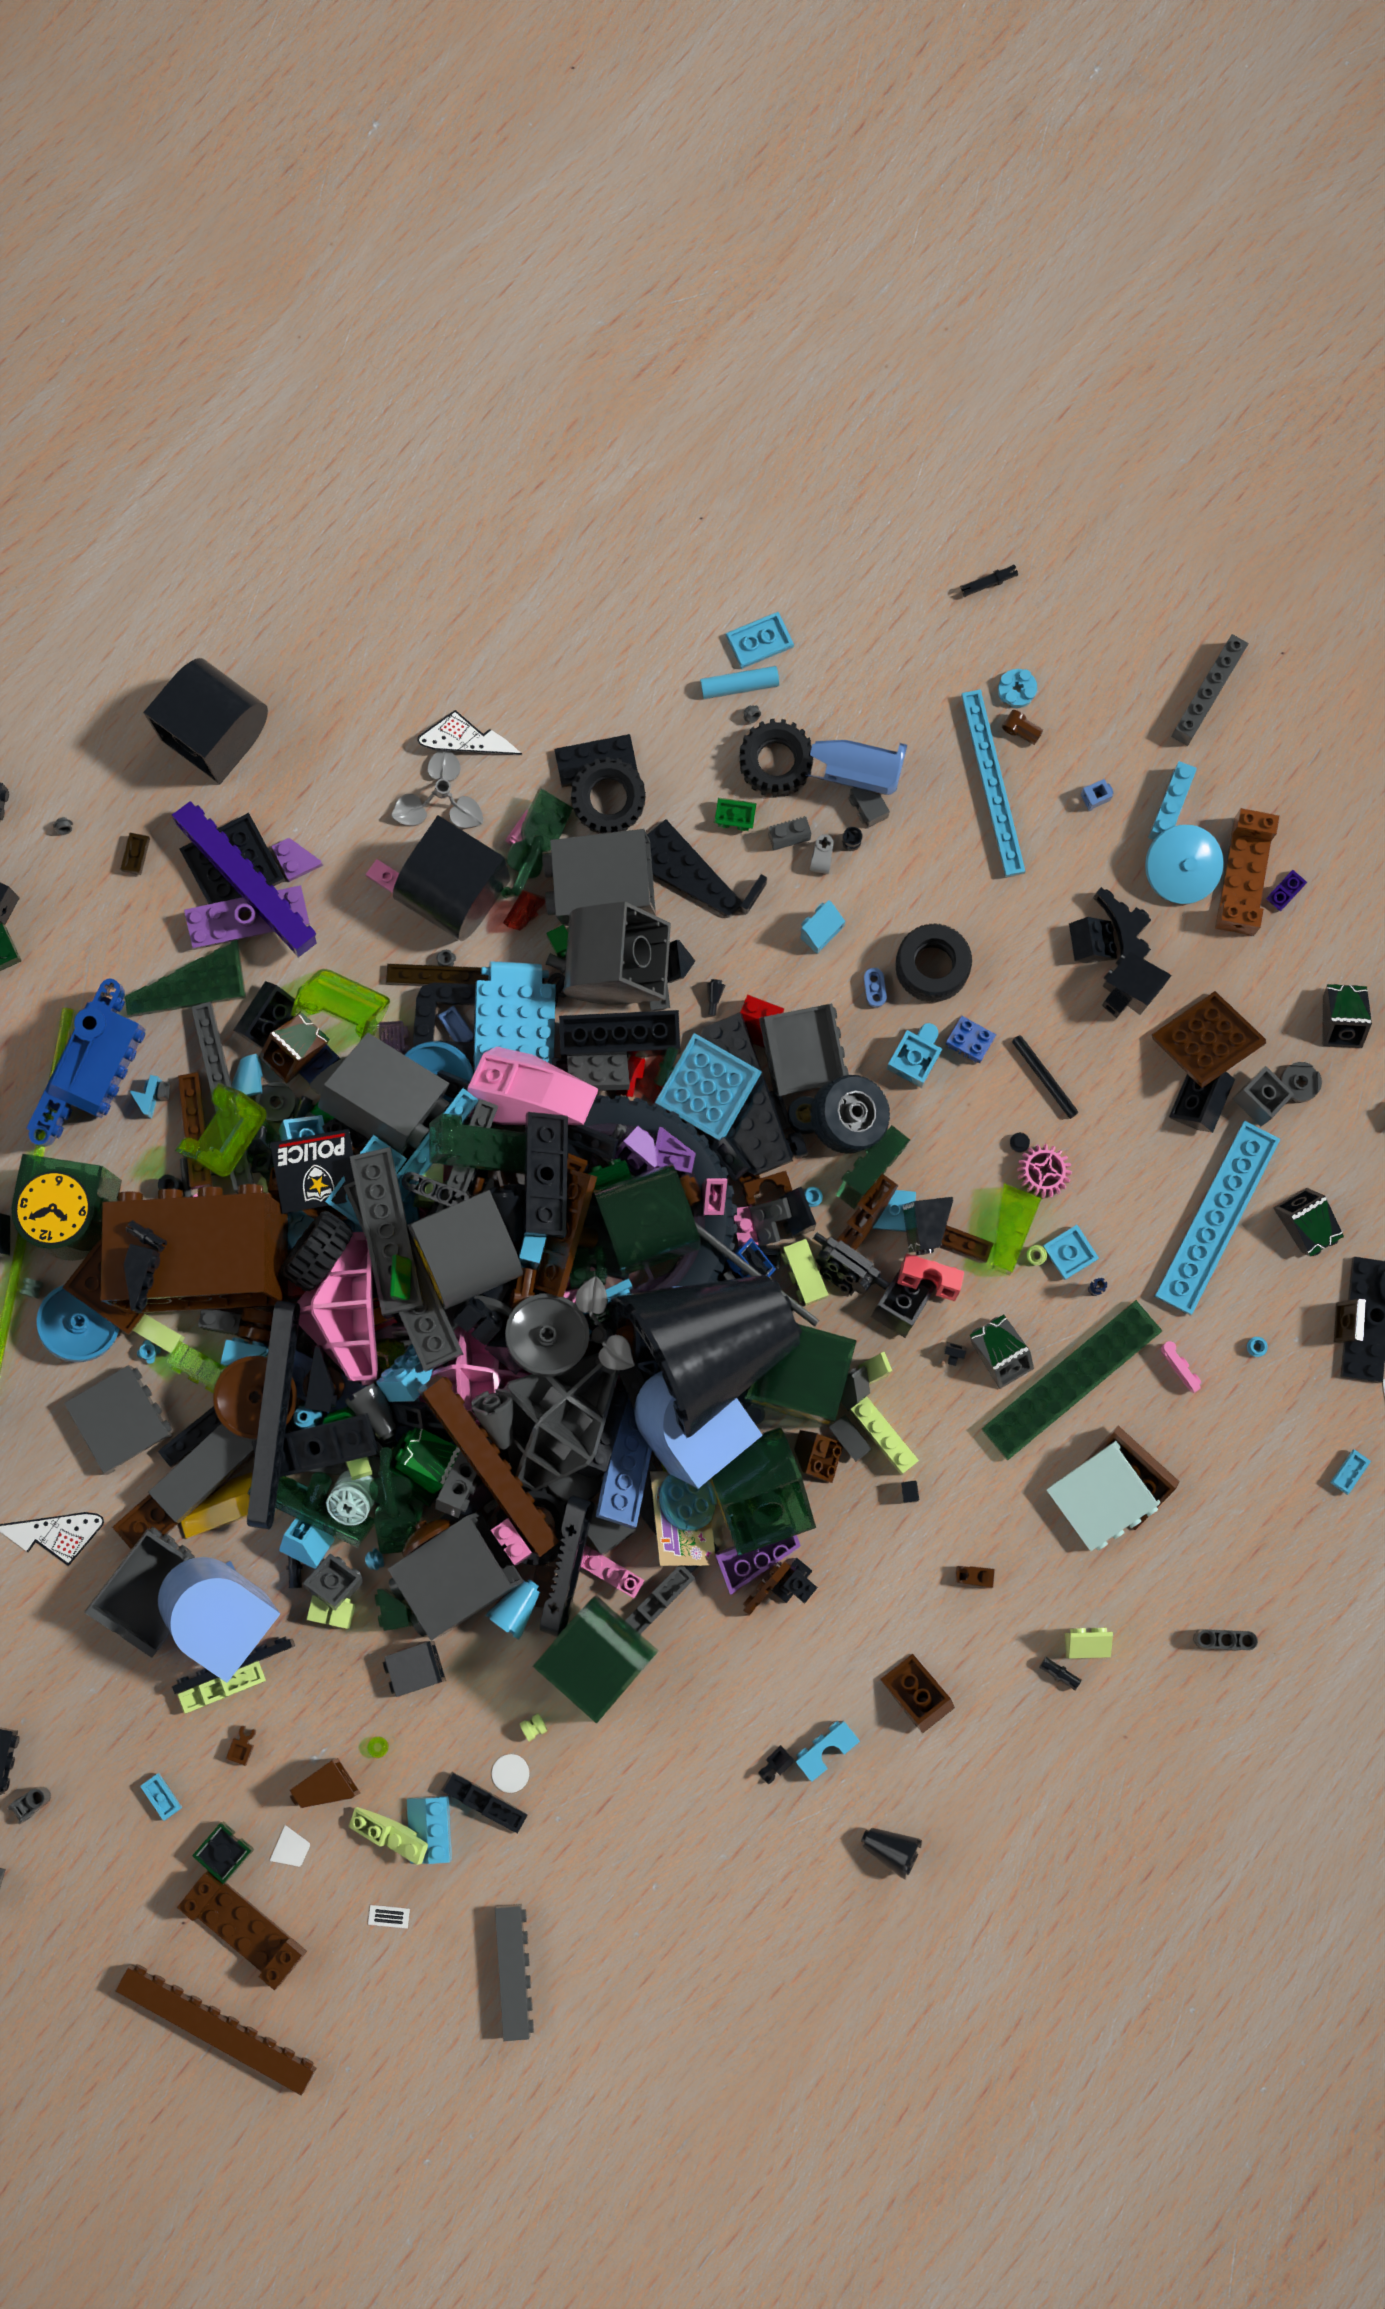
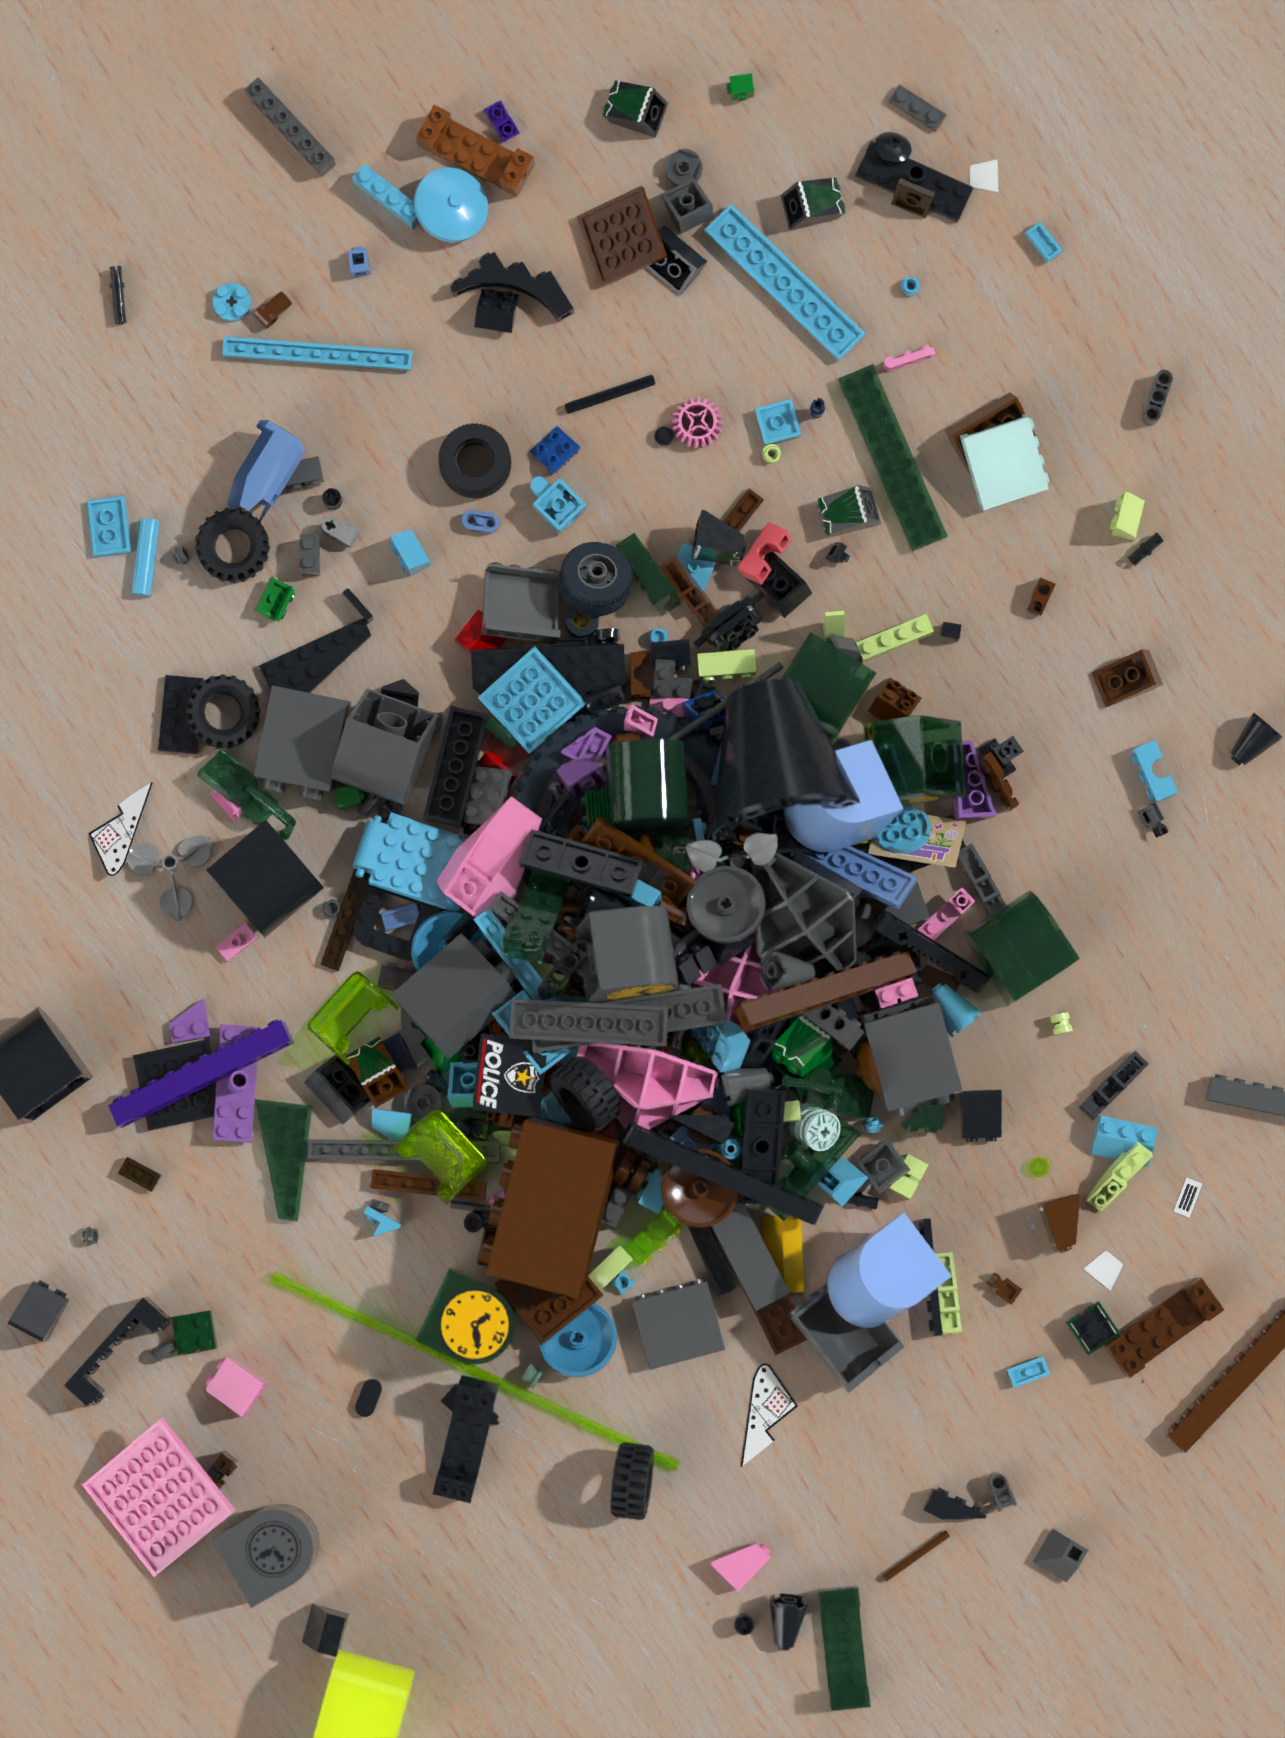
camera: 75 degrees left, 5 degrees up
blue piece [26,978,146,1147] -> none
black slope [124,1244,160,1314] -> none
black pin [126,1220,167,1252] -> none
green slope [390,1255,412,1301] -> none
white sticker [492,1754,529,1793] -> none
clear red wing [503,890,546,931] -> none
black cone [706,979,726,1016] -> none
dark grey slope [829,1415,872,1462] -> none
clear neon green wedge [991,1183,1042,1276] -> none
black slope [1103,951,1172,1015] -> none

